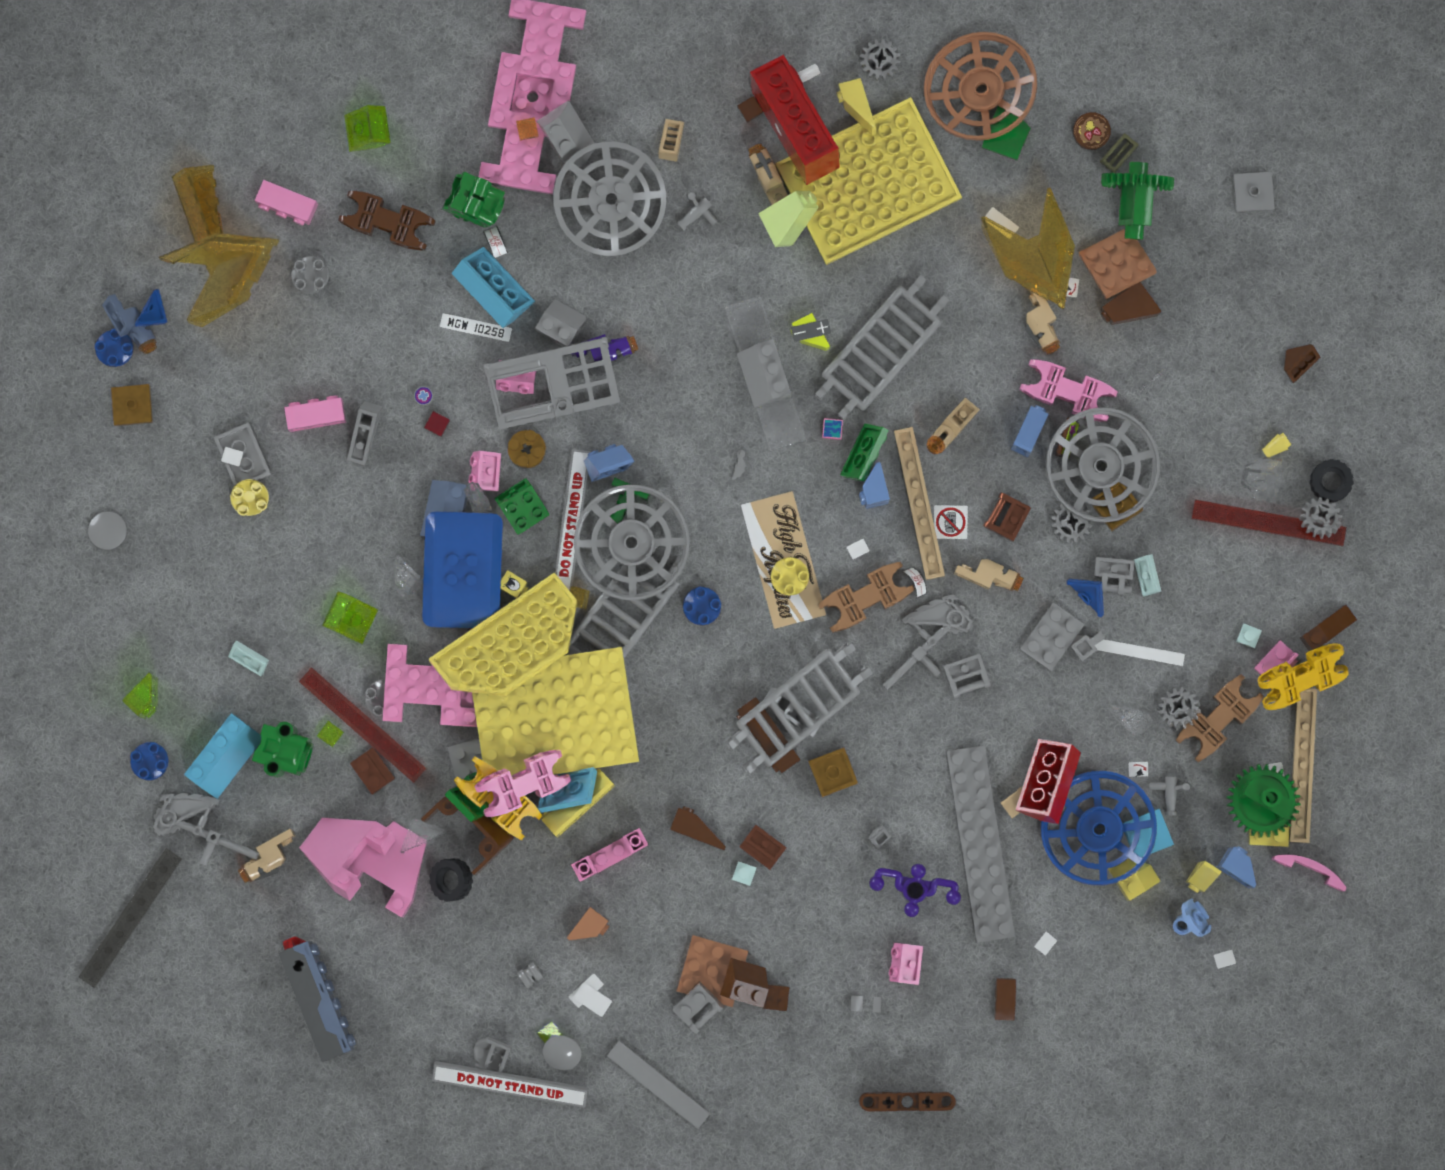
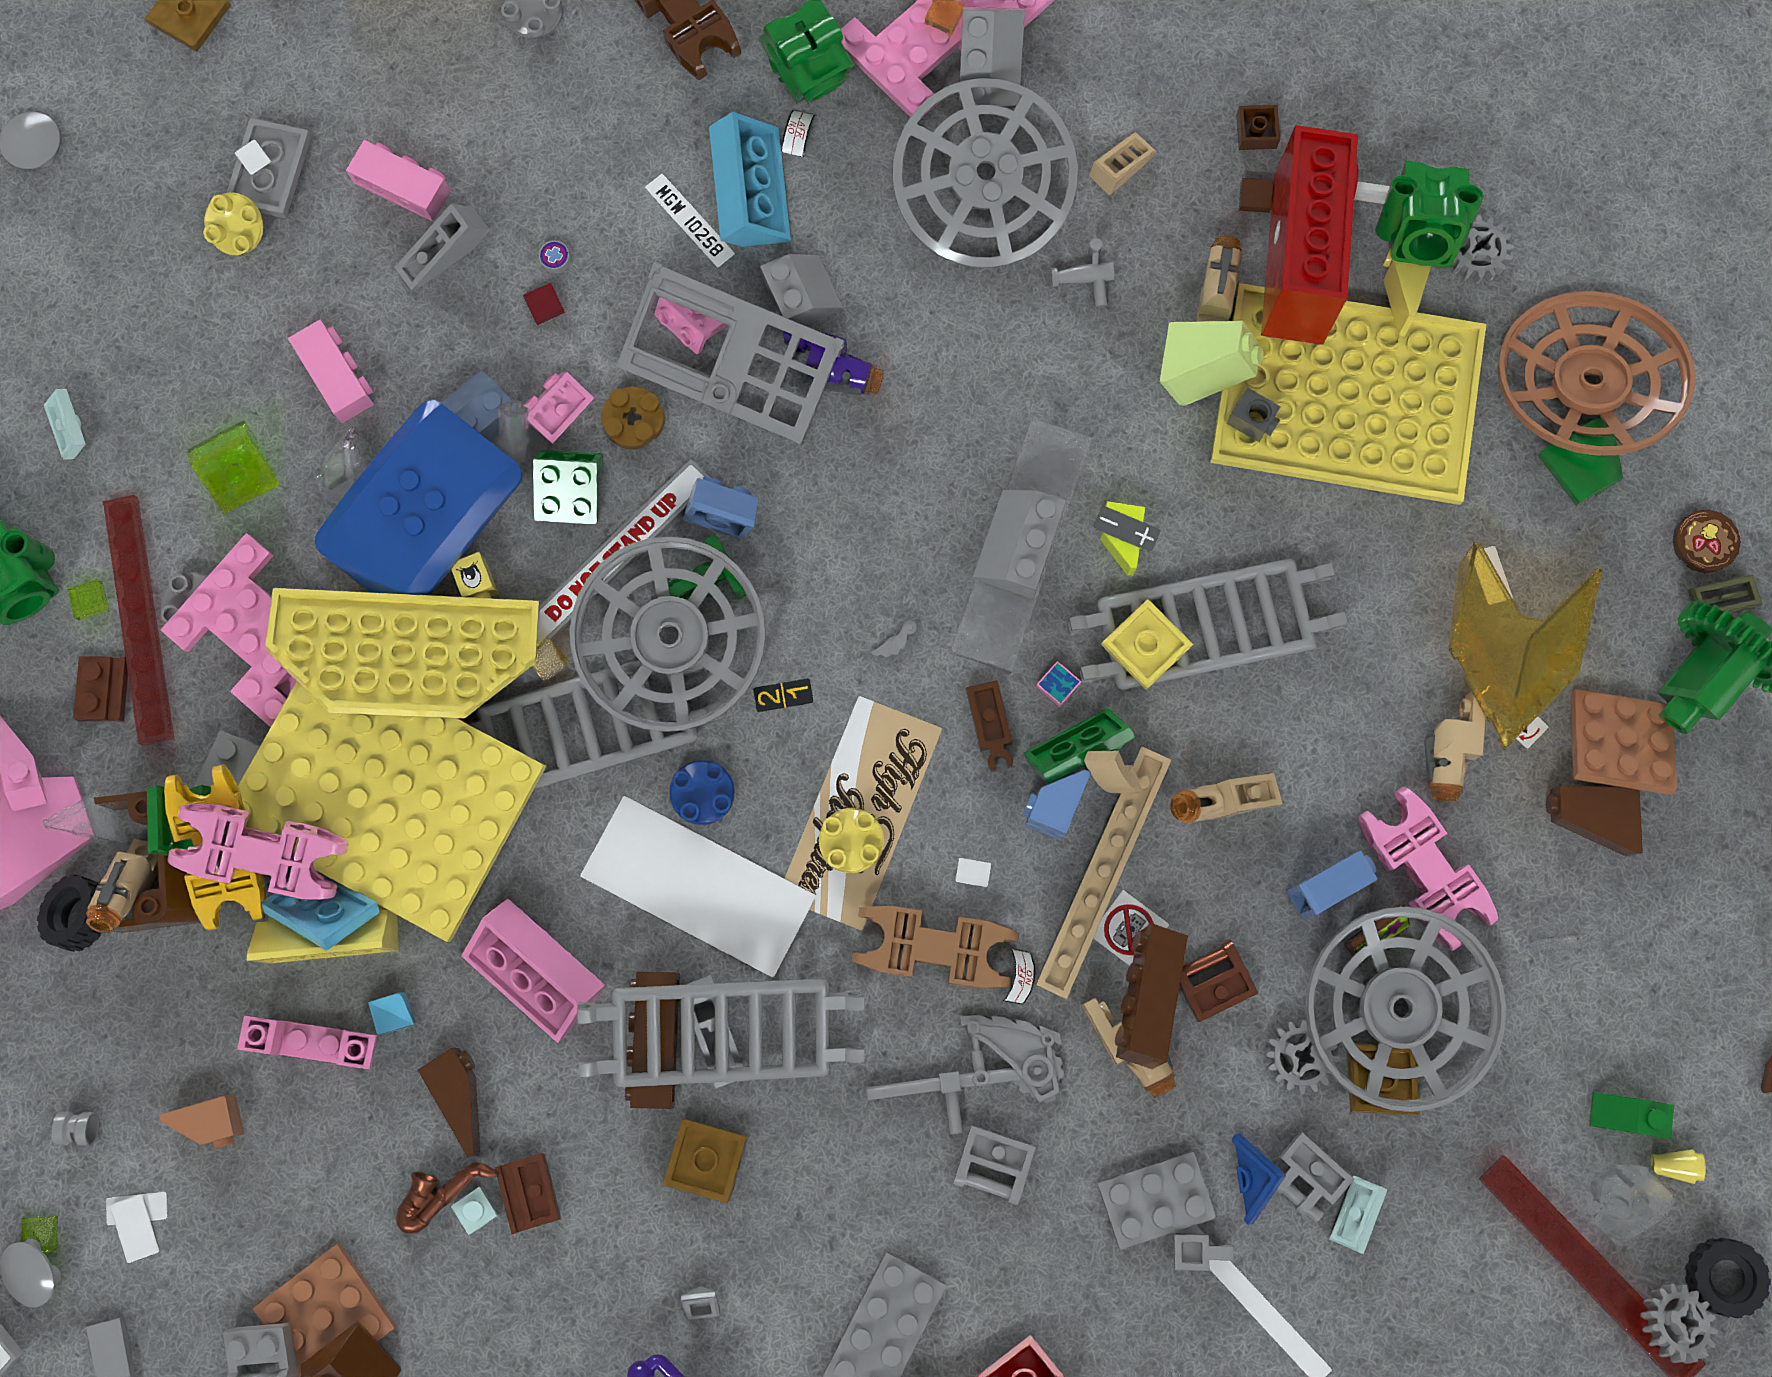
camera: 35 degrees right, 5 degrees down
none -> tan plate [86,839,158,933]
none -> bright pink brick [288,319,374,423]
none -> medium azure slope [368,992,415,1035]
none -> copper piece [396,1162,499,1234]
none -> bright pink slope [461,898,605,1043]
none -> white sticker [580,796,816,977]
none -> black sticker [753,678,813,712]
none -> reddish brown plate [966,680,1013,772]
none -> tan slope [1084,751,1141,793]
none -> light yellow tile [1101,599,1194,690]
none -> reddish brown brick [1115,923,1188,1069]
none -> dark grey brick [1226,387,1281,442]
none -> reddish brown piece [1236,105,1280,150]
none -> green piece [1375,161,1484,268]
none -> green slope [1589,1092,1674,1139]

